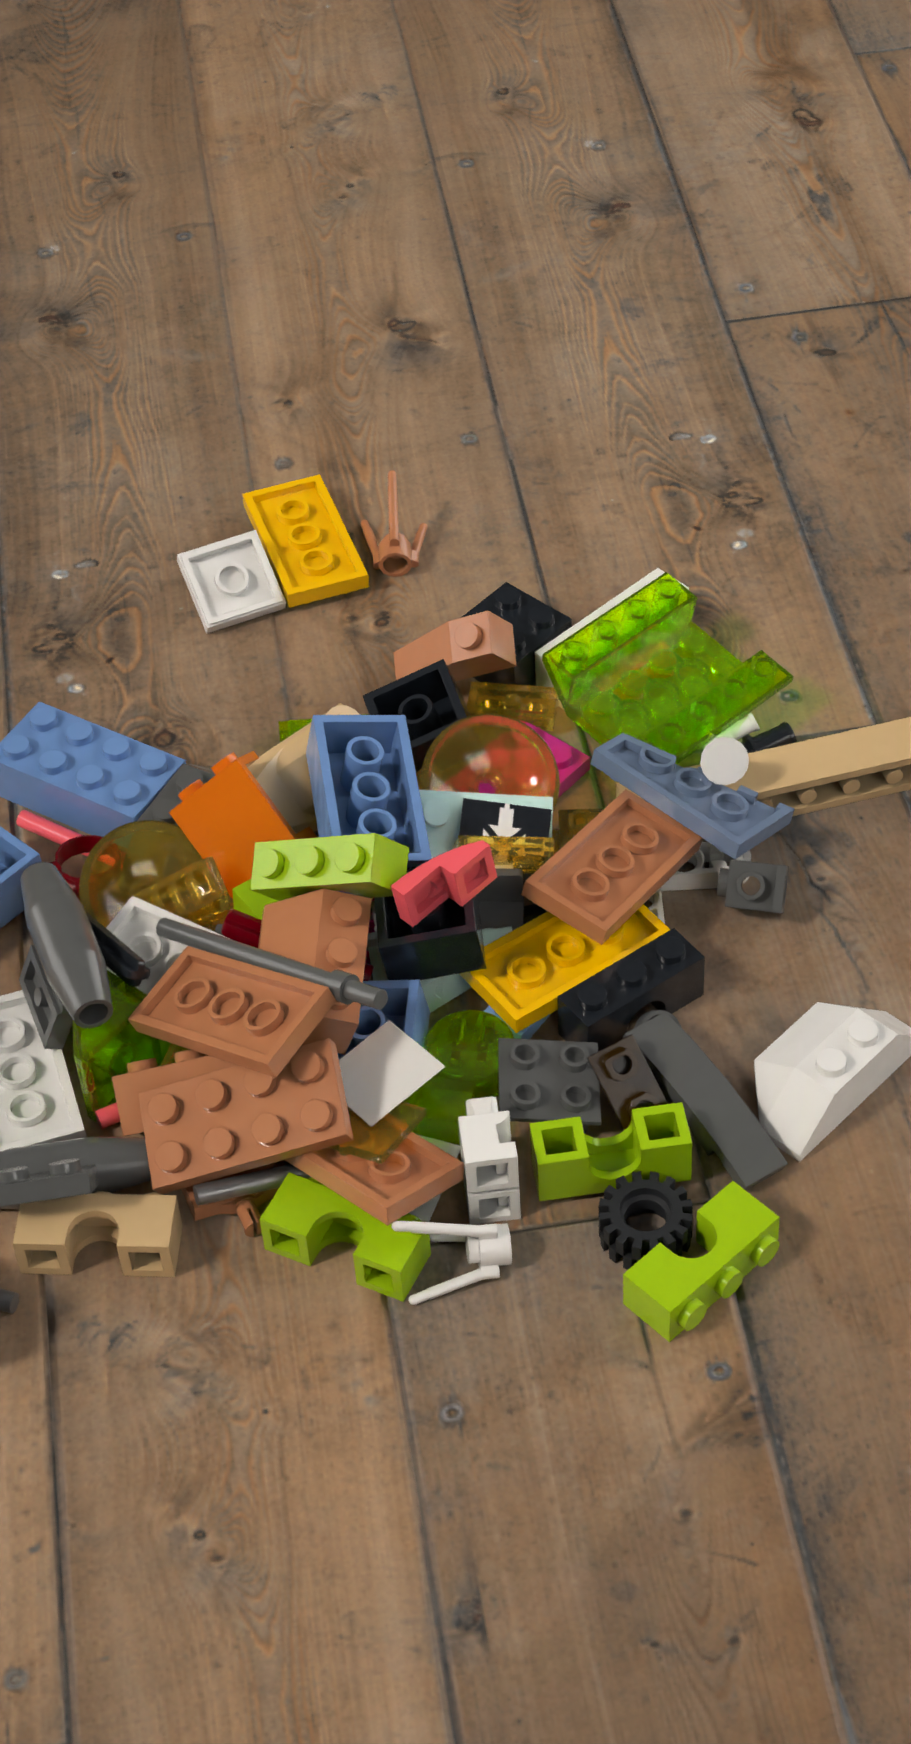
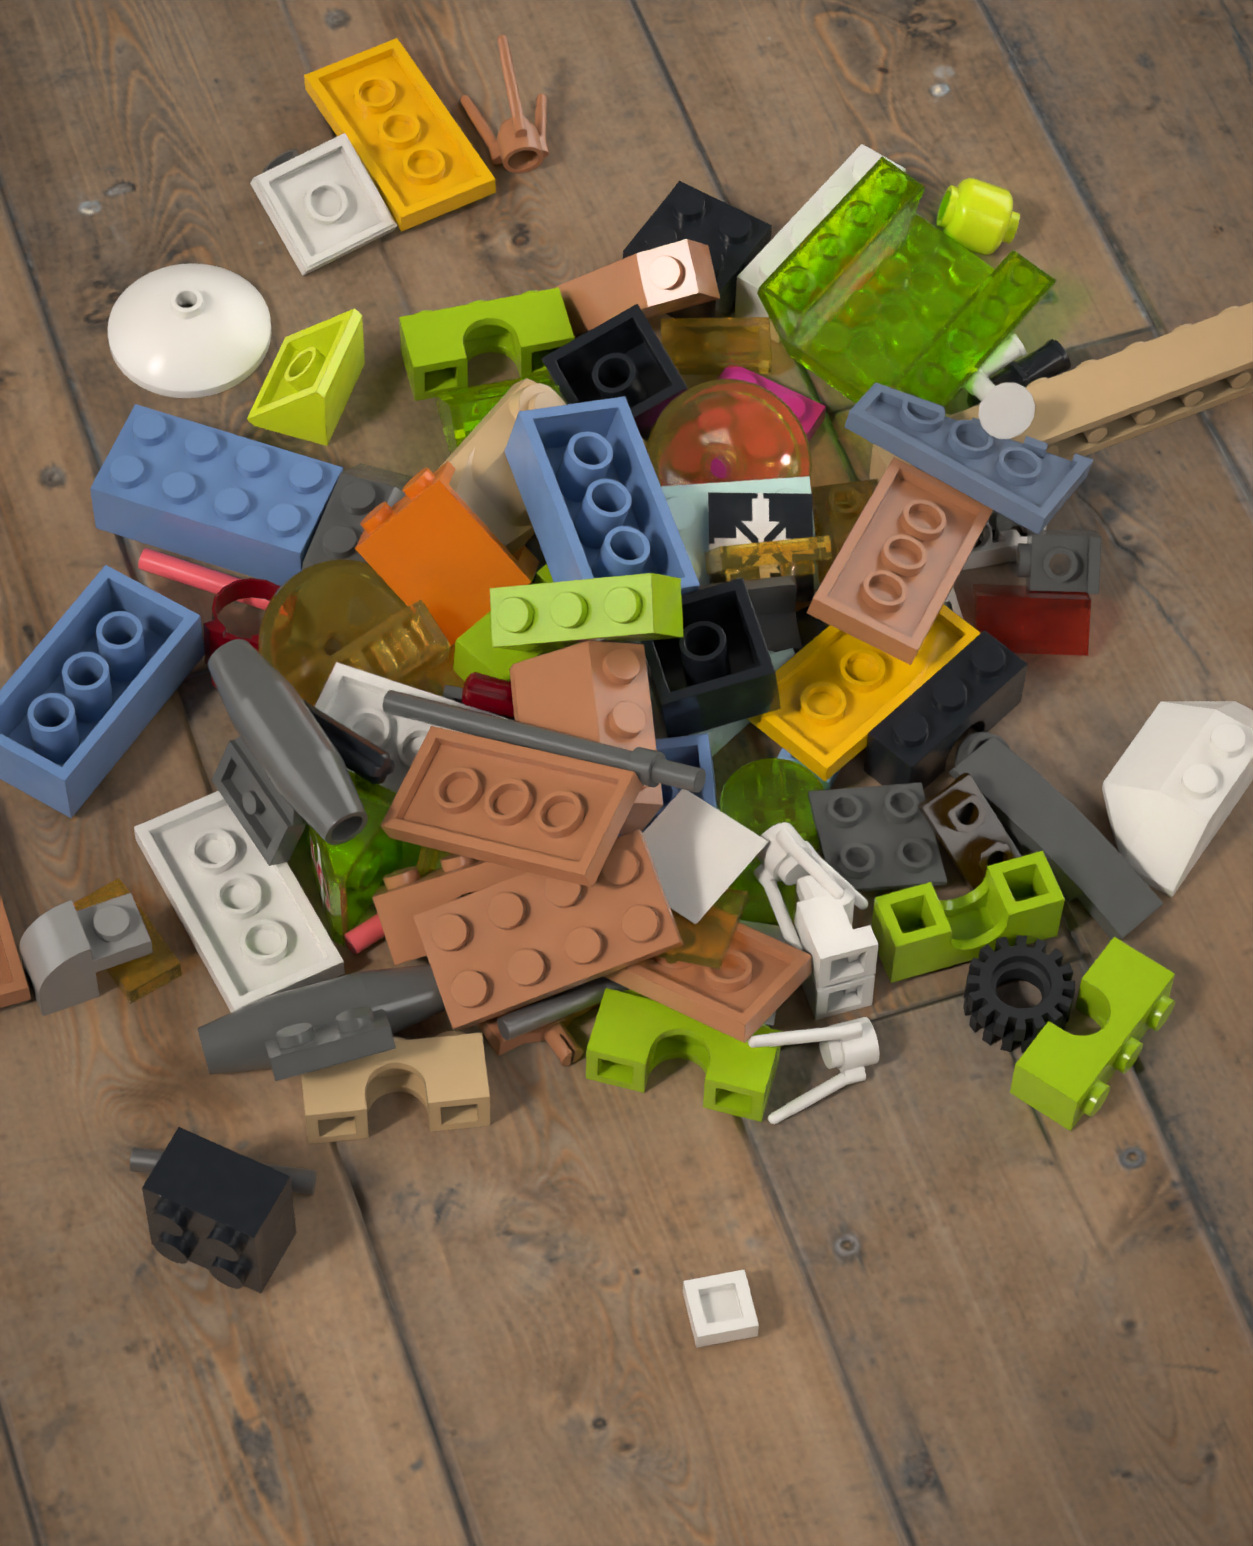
camera: 15 degrees left, 10 degrees up
coral slope [391,840,497,927] -> none
none -> white dish [108,263,271,398]
none -> neon yellow slope [247,308,365,446]
none -> lime arch [399,287,575,401]
none -> white plate [683,1269,759,1348]
none -> white plant [753,822,868,952]
none -> neon yellow head [937,178,1020,255]
none -> clear red panel [972,584,1091,656]

